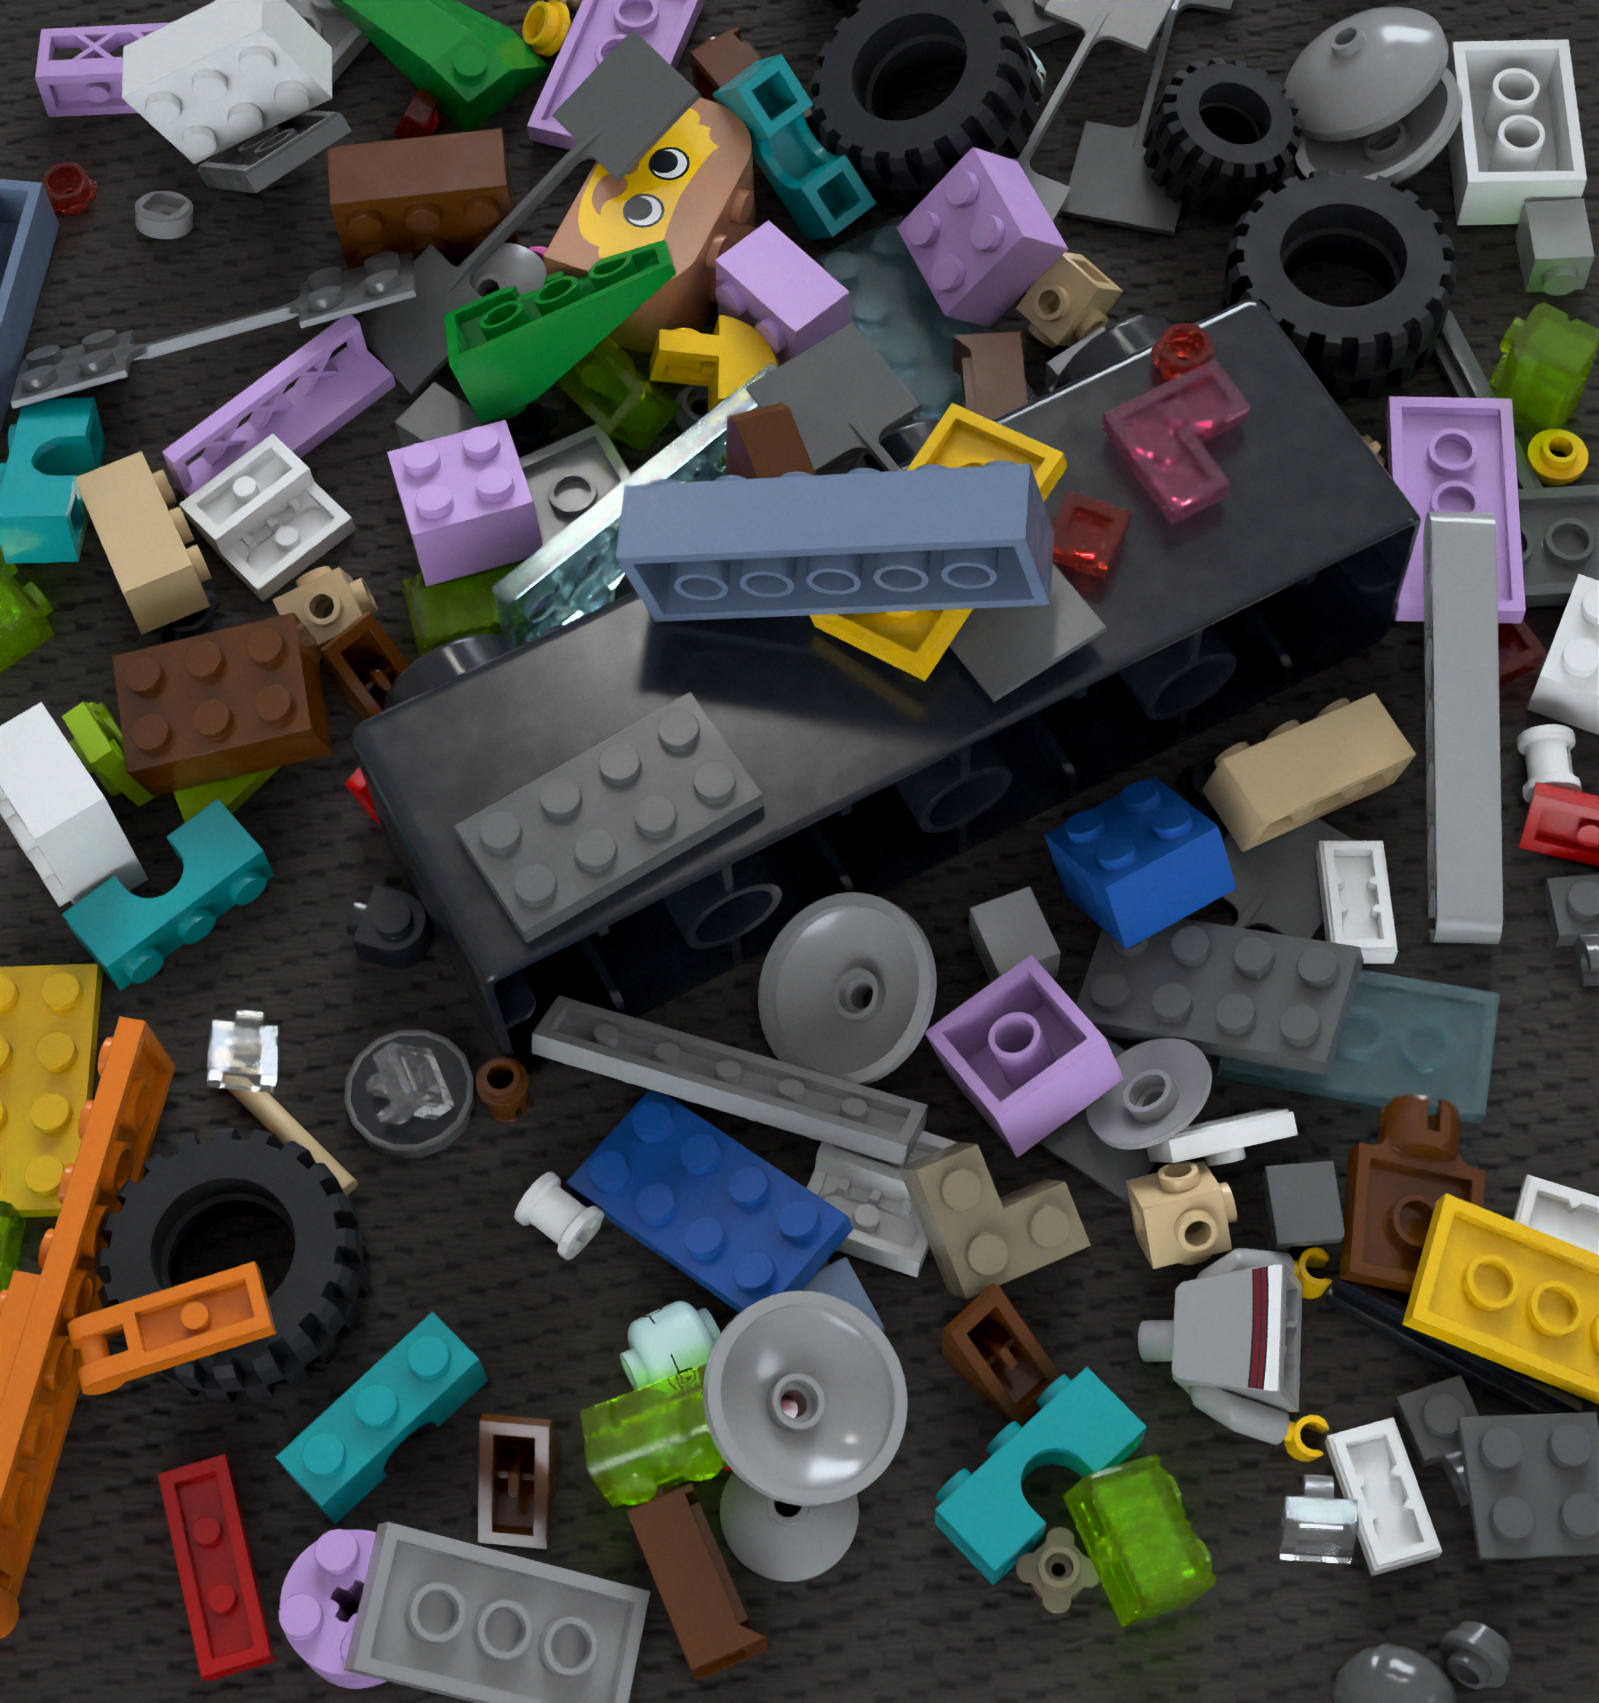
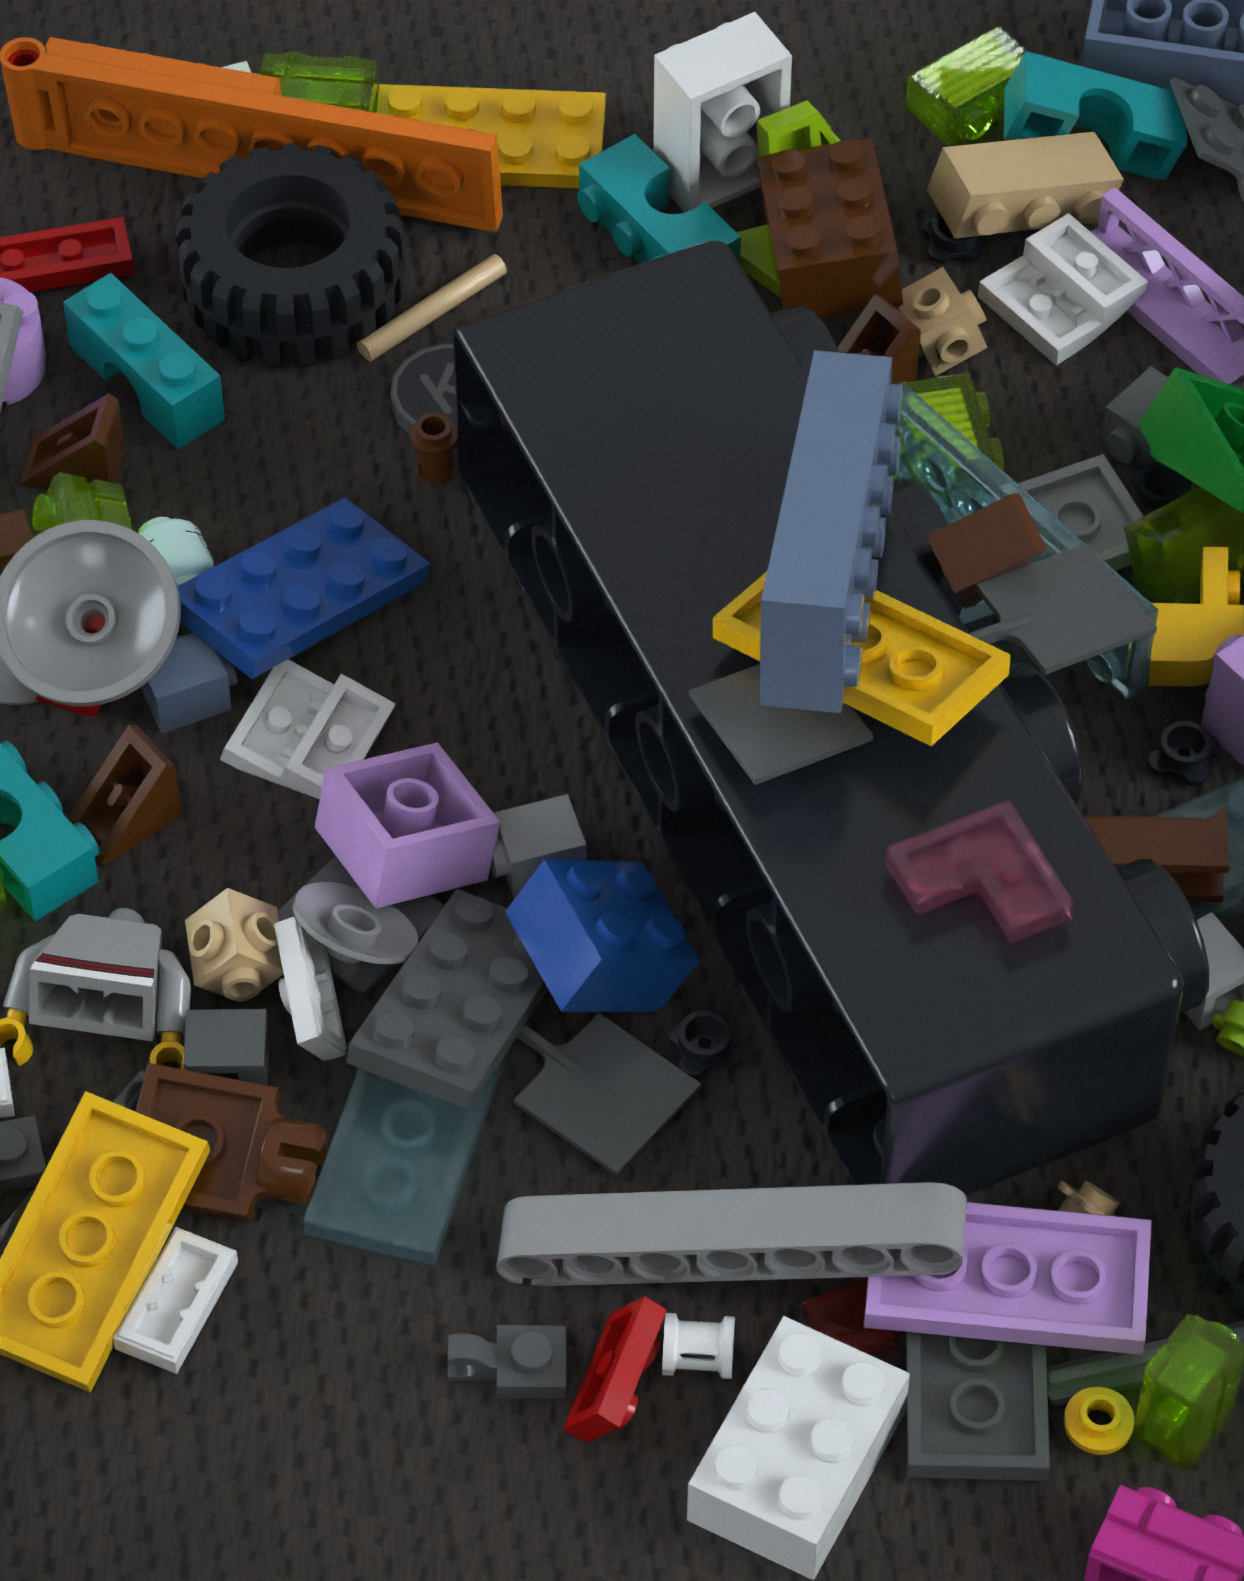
camera: 90 degrees right, 10 degrees down
orange plate [67,1261,276,1395] -> none
clear tile [207,1010,278,1093] -> none
clear tile [365,1042,455,1124] -> none
lavender brick [387,420,545,587] -> none
dark grey plate [454,692,764,943] -> none
white bush [514,1172,604,1260] -> none
light grey plate [531,995,928,1166] -> none
light grey dish [758,892,937,1086] -> none
dark tan brick [899,1142,1091,1299] -> none
clear red plate [1052,490,1131,579] -> none
clear red plate [1151,323,1215,385] -> none
tan brick [1202,693,1416,852] -> none
white plate [1315,841,1398,964] -> none

